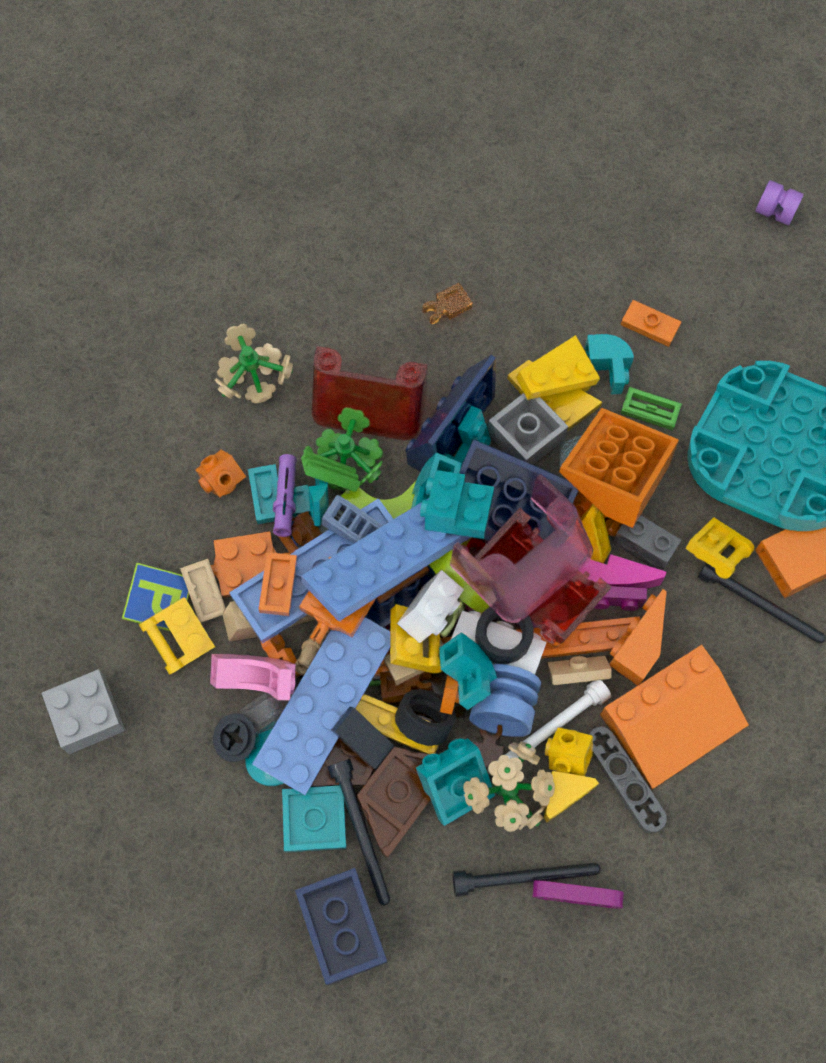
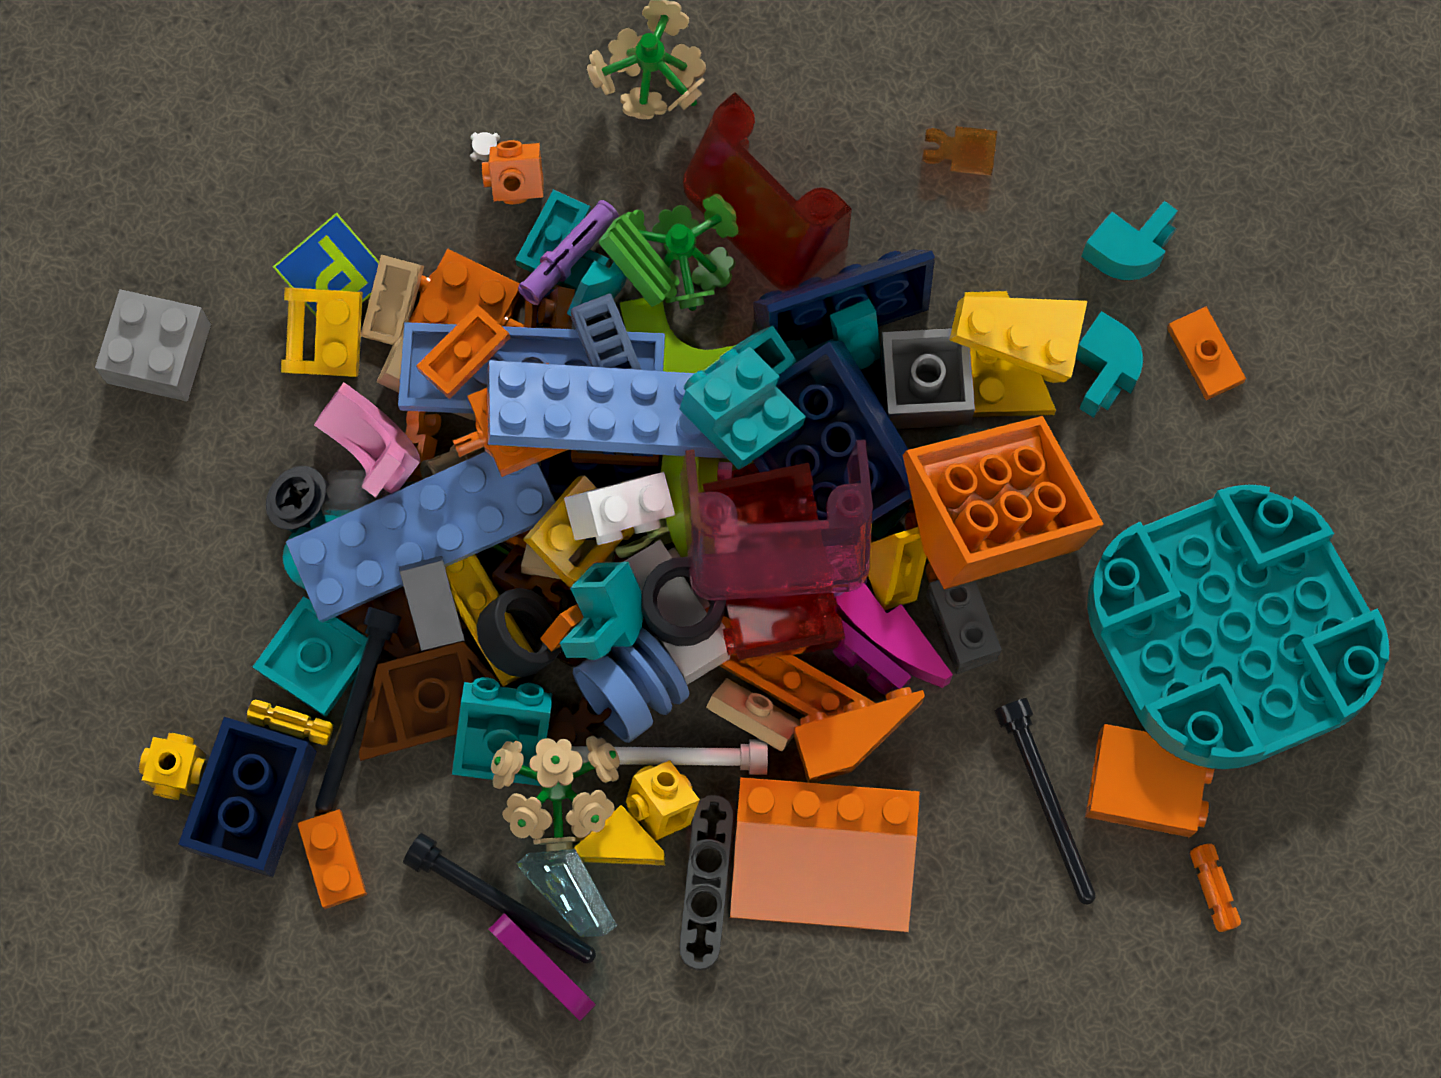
camera: 40 degrees right, 5 degrees up
bright green tile [620,387,682,430] -> none
yellow plate [685,517,754,579] -> none
none -> yellow brick [139,733,208,800]
none -> yellow axle [246,700,333,745]
none -> orange plate [297,809,367,909]
none -> white piece [470,132,501,161]
none -> clear light blue wing [517,849,617,937]
none -> teal brick [1081,201,1178,280]

